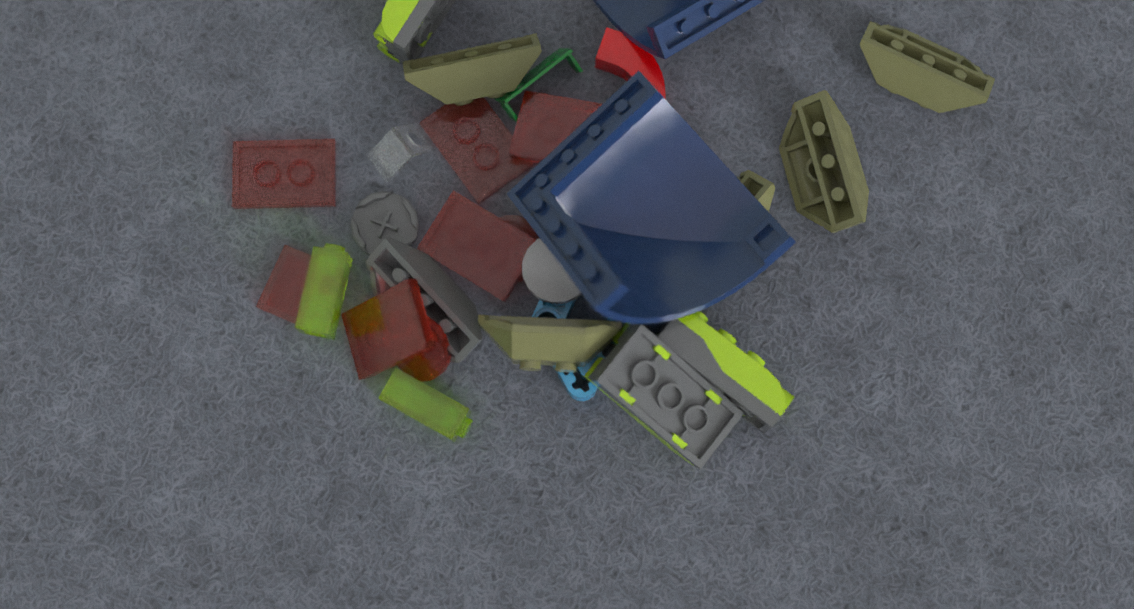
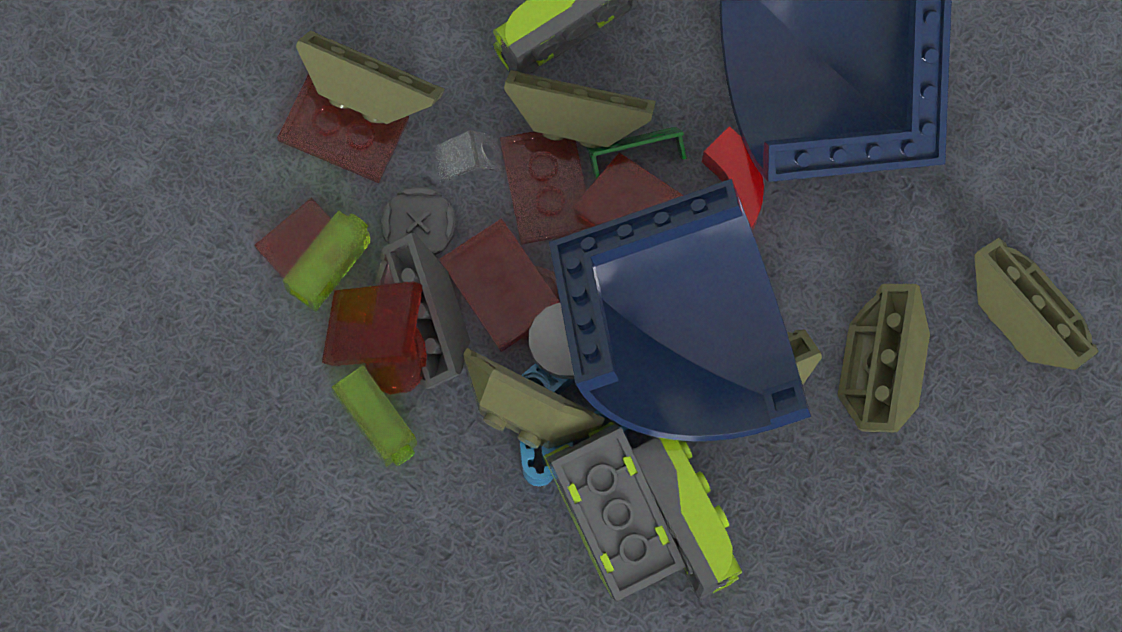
camera: 20 degrees right, 5 degrees down
none -> olive wedge [296,30,445,124]

